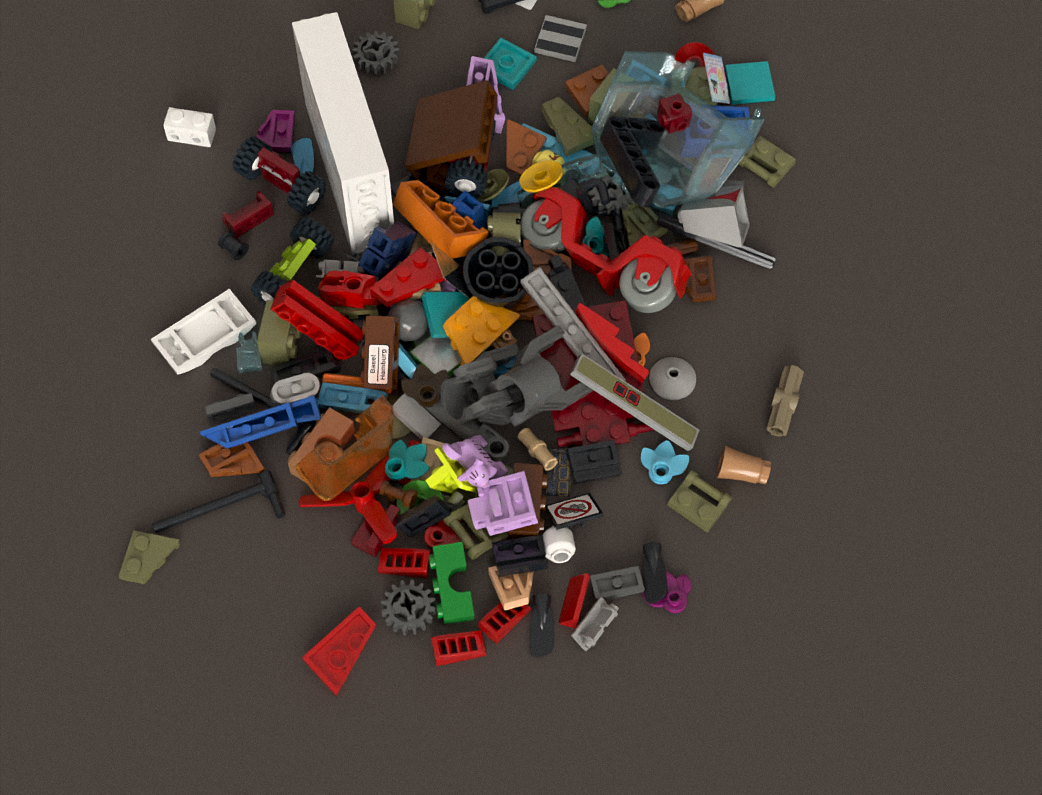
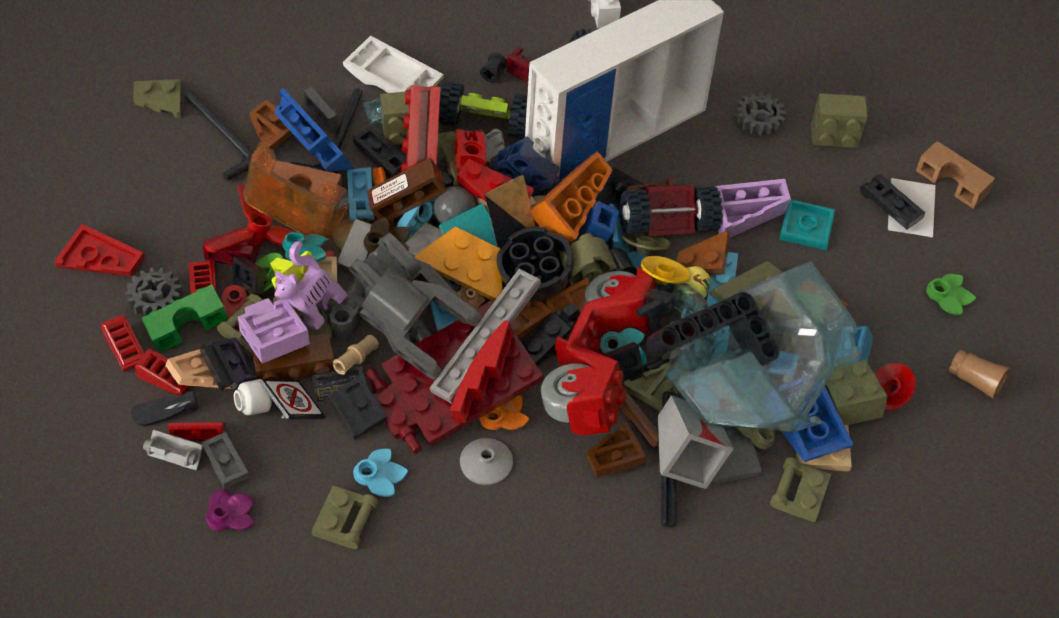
camera: 70 degrees right, 10 degrees down
light grey brick [270,373,320,406] -> none
reddish brown piece [379,481,418,509] -> none
reddish brown panel [405,80,498,180] -> none
tile [534,15,587,62] -> none
tile [570,353,700,451] -> none
black piece [643,542,668,604] -> none
dark red brick [657,93,693,134] -> none
sticker [703,53,730,104] -> none
medium nougat plant [716,445,771,484] -> none
teal tile [725,61,776,105] -> none
dark tan piece [766,365,804,437] -> none

